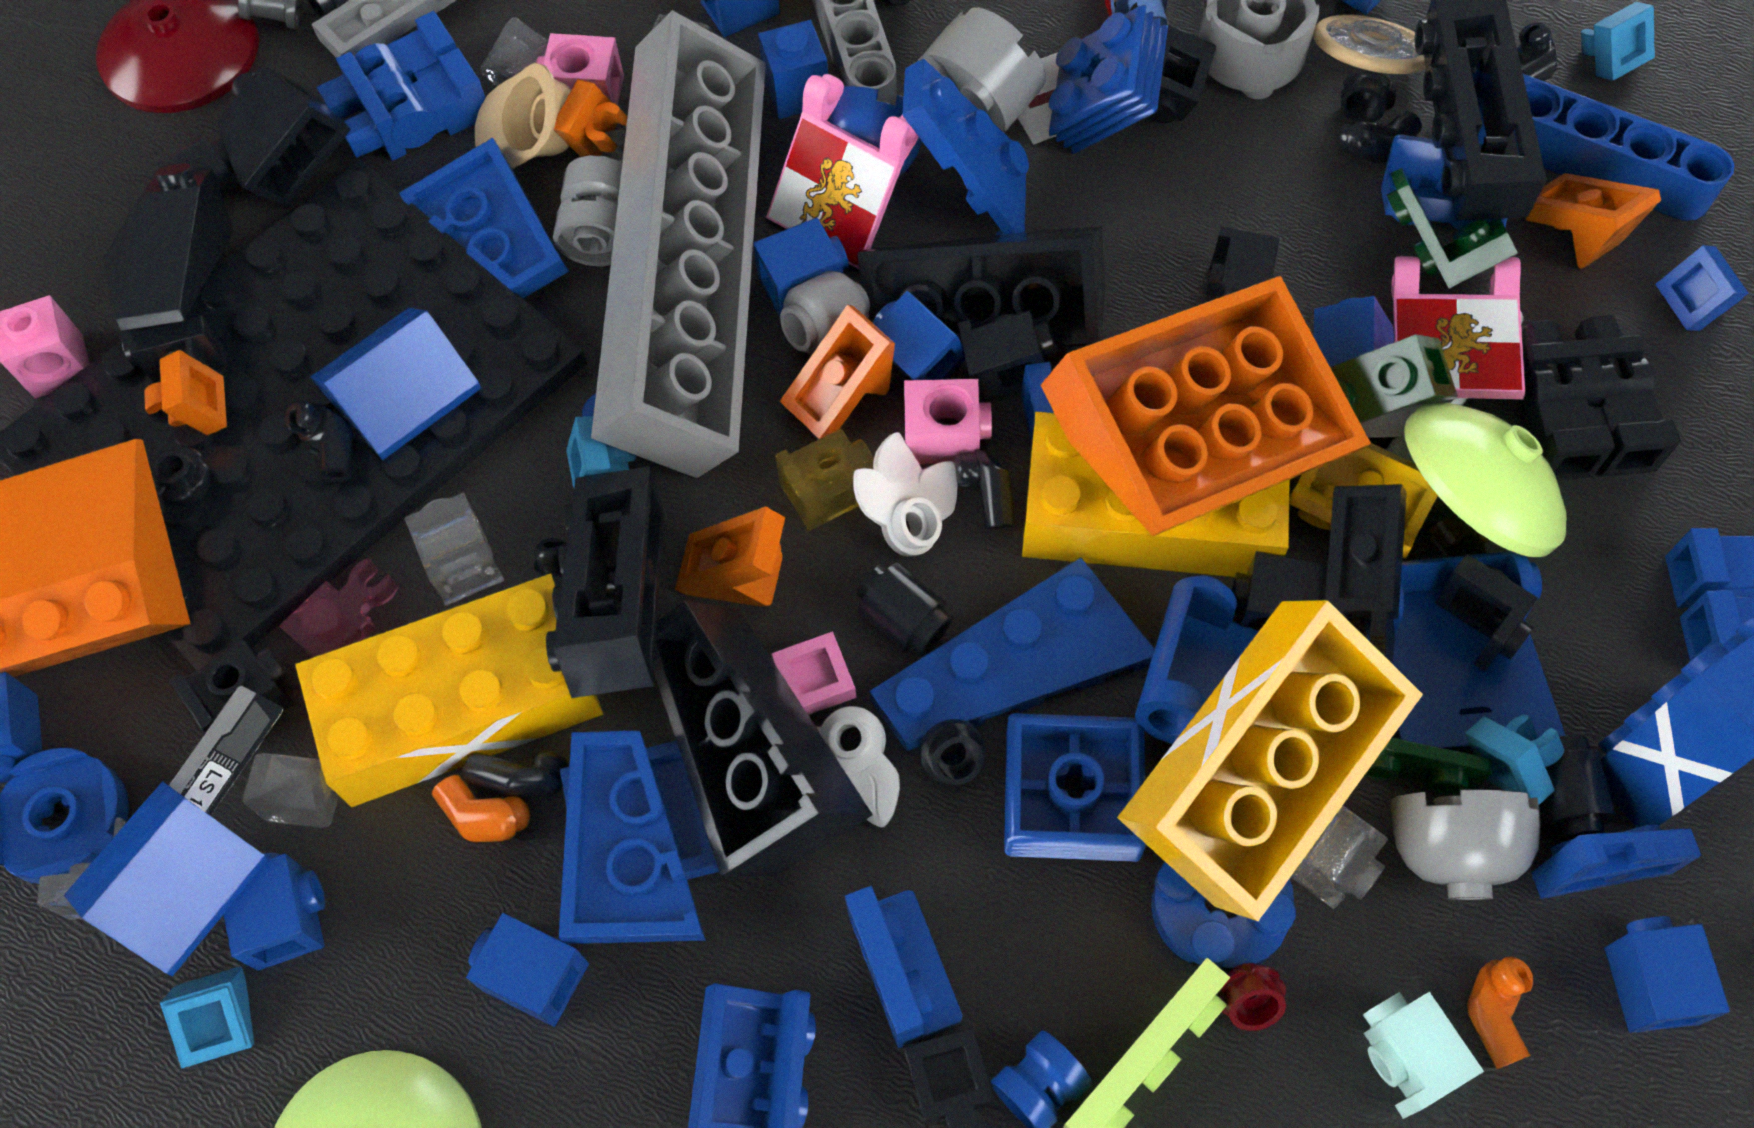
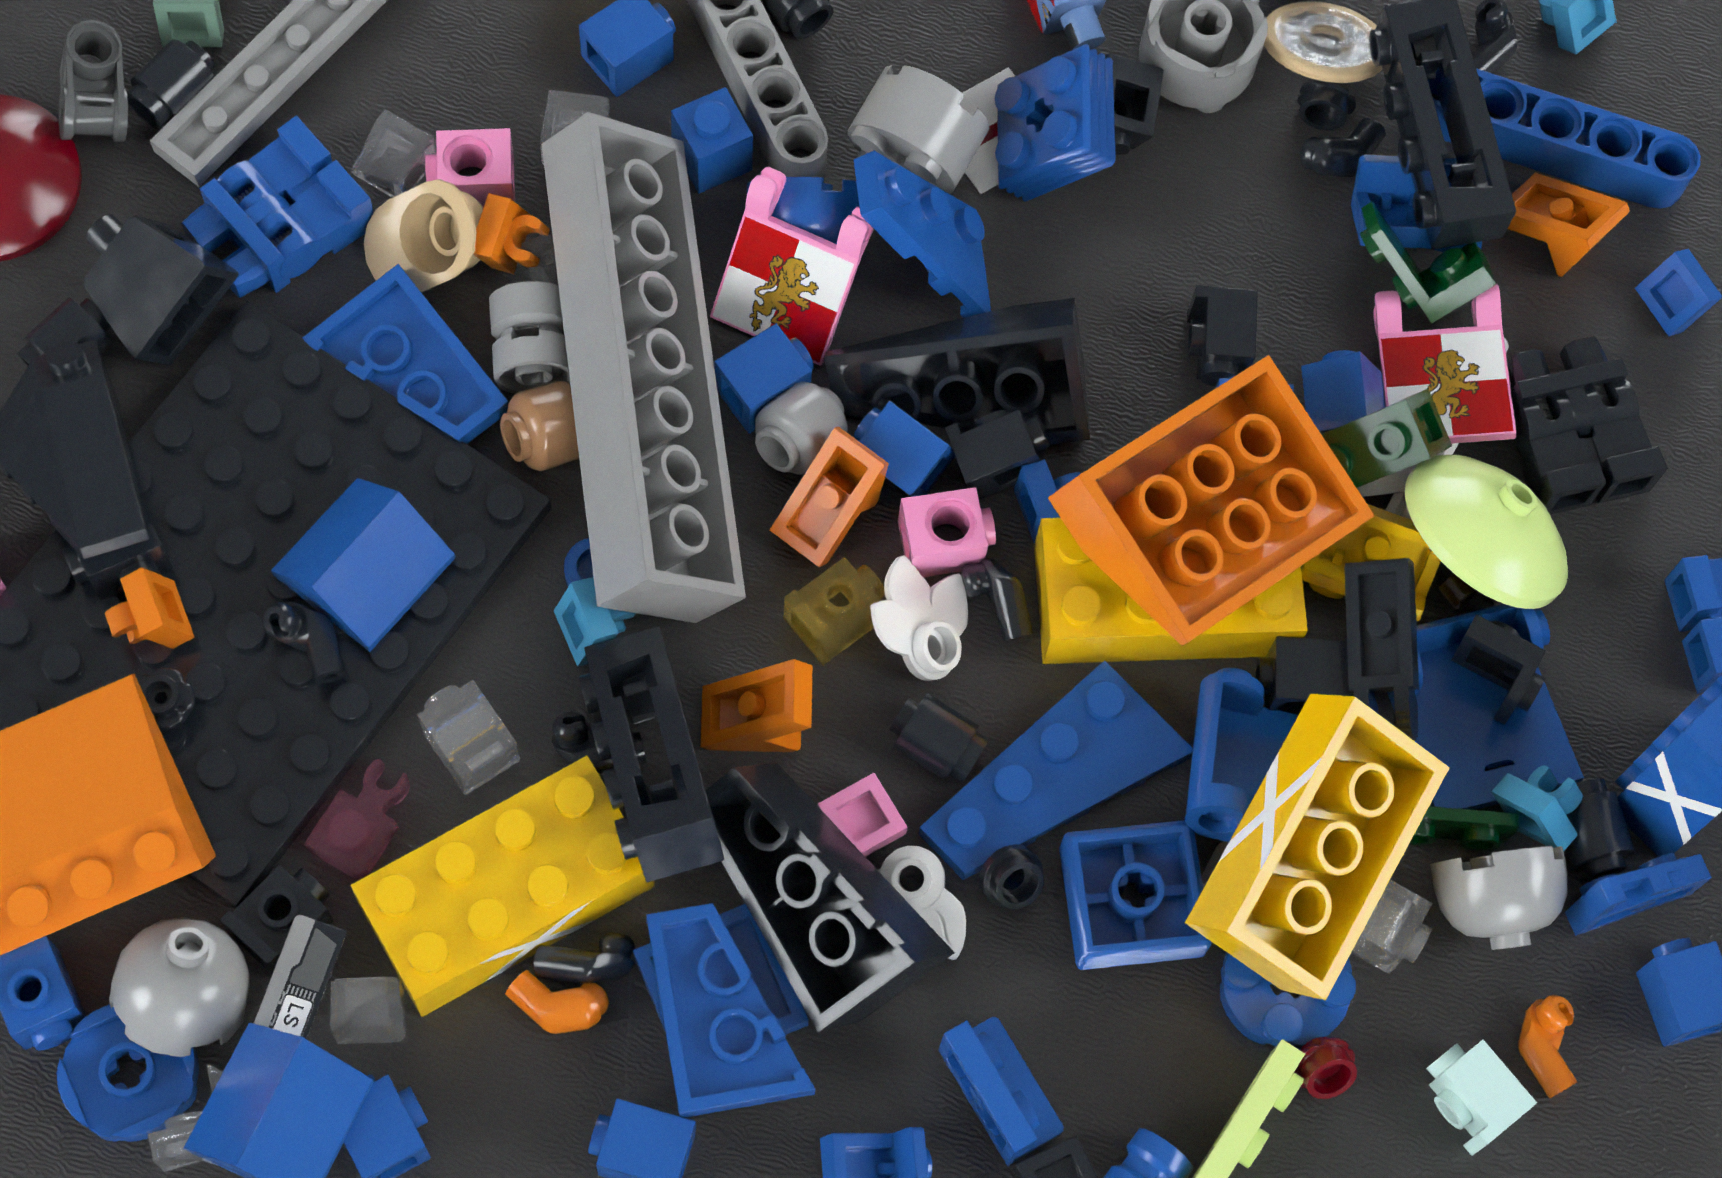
camera: 20 degrees left, 5 degrees up
none -> light grey cylinder [109,917,250,1057]
none -> medium nougat head [500,381,579,471]

